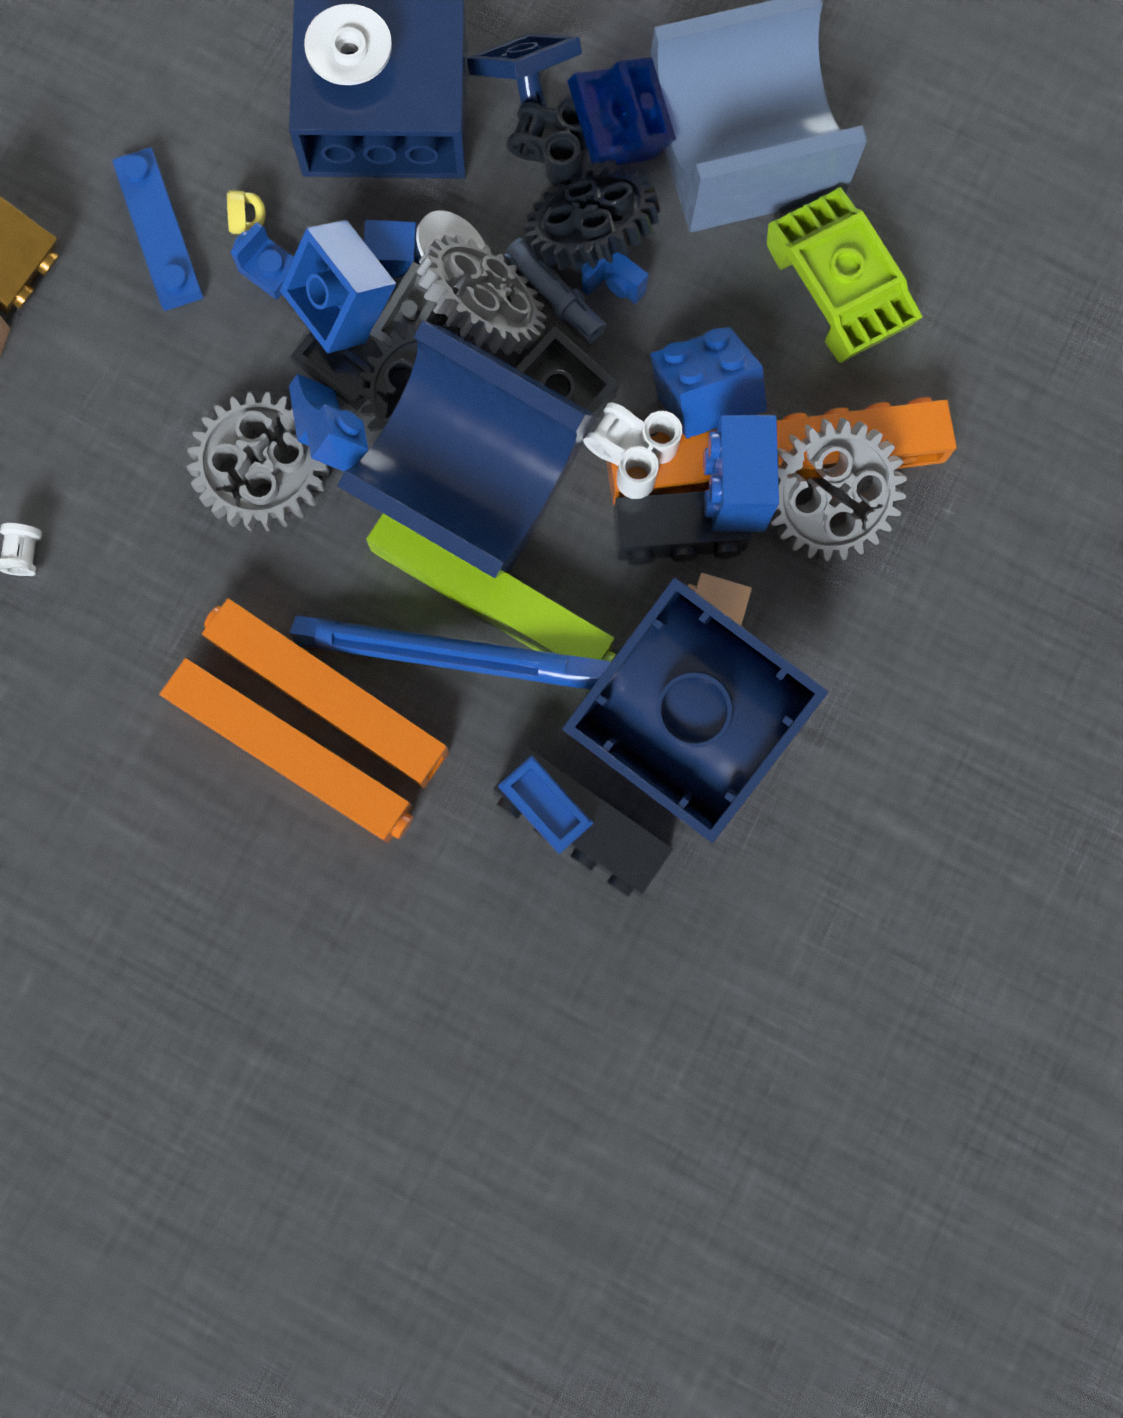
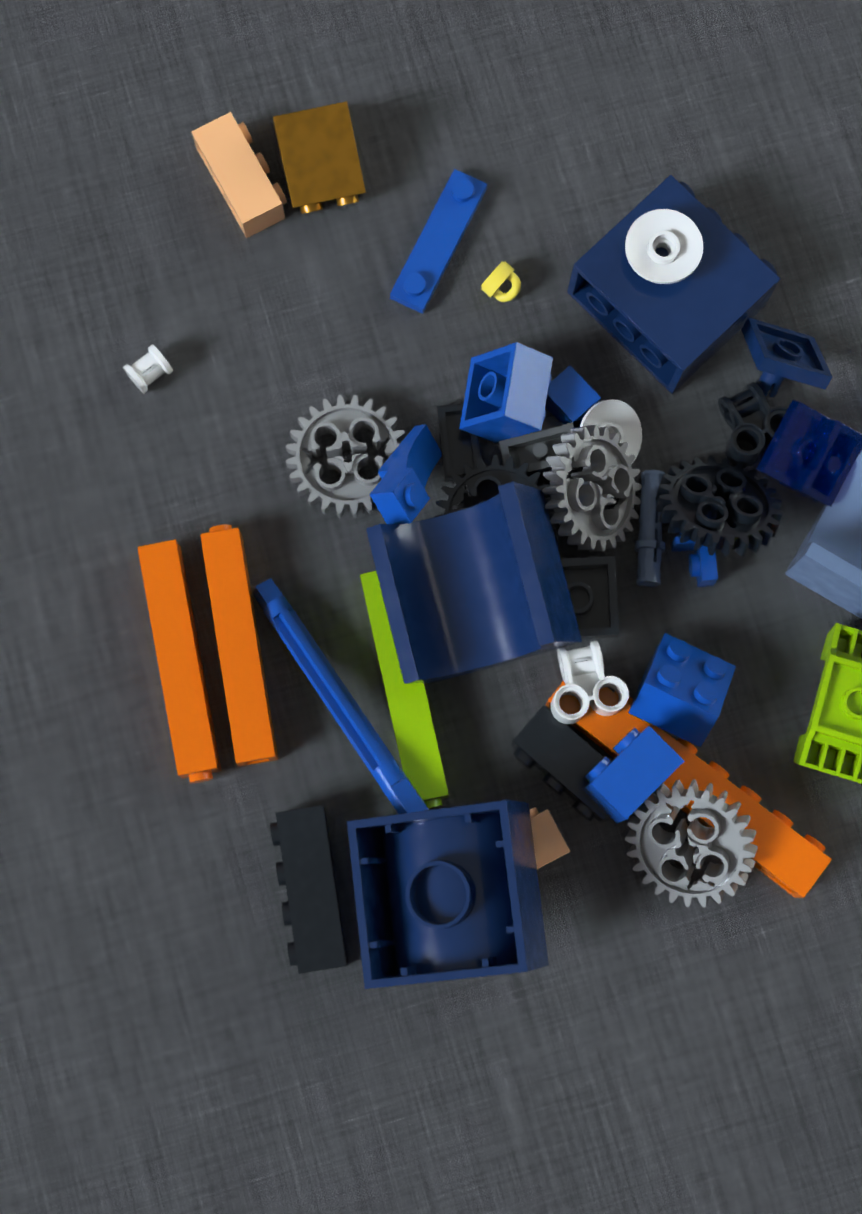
camera: 50 degrees right, 0 degrees up
blue bracket [231,222,294,300] -> none
blue tile [498,756,593,855] -> none

